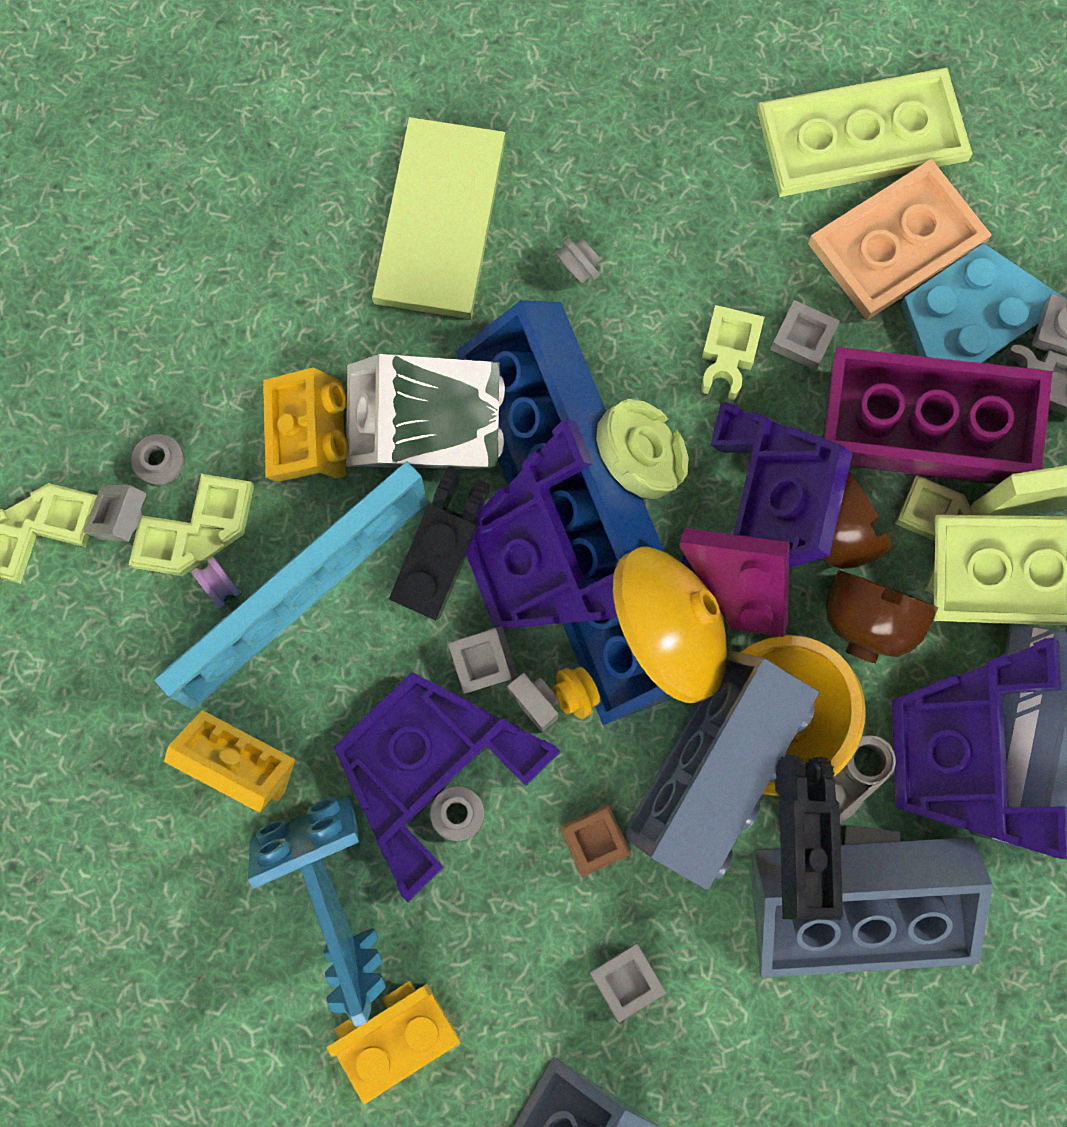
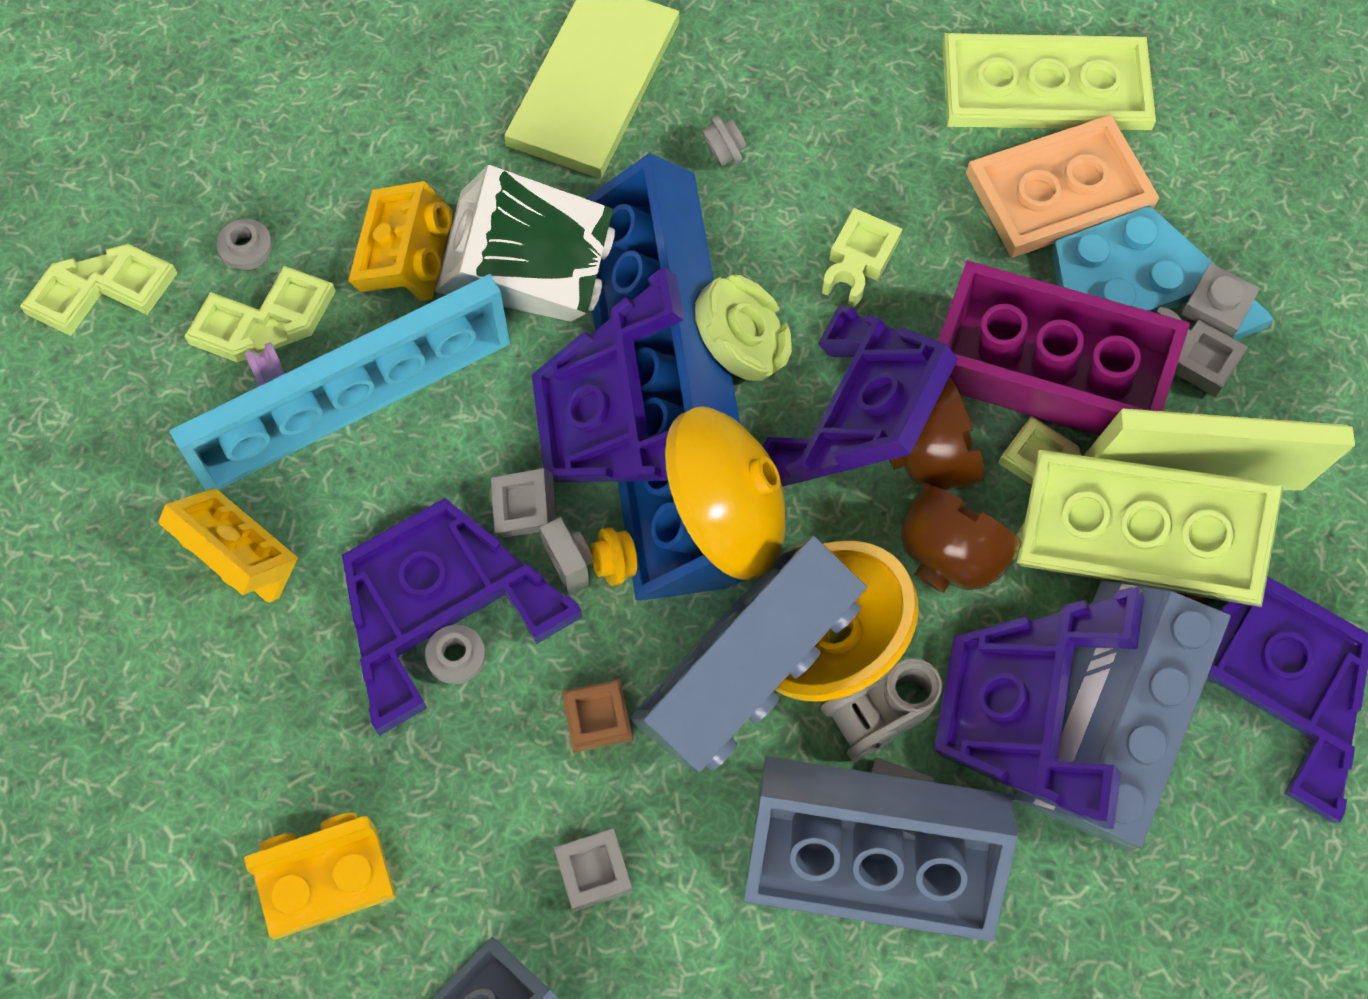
camera: 10 degrees right, 10 degrees down
light grey plate [84,485,147,542] -> none
dark azure piece [248,796,386,1027] -> none
black hinge [389,466,491,621] -> none
magenta wing [680,528,789,637] -> none
light grey plate [770,300,840,371] -> none
black hinge [775,755,843,920] -> none

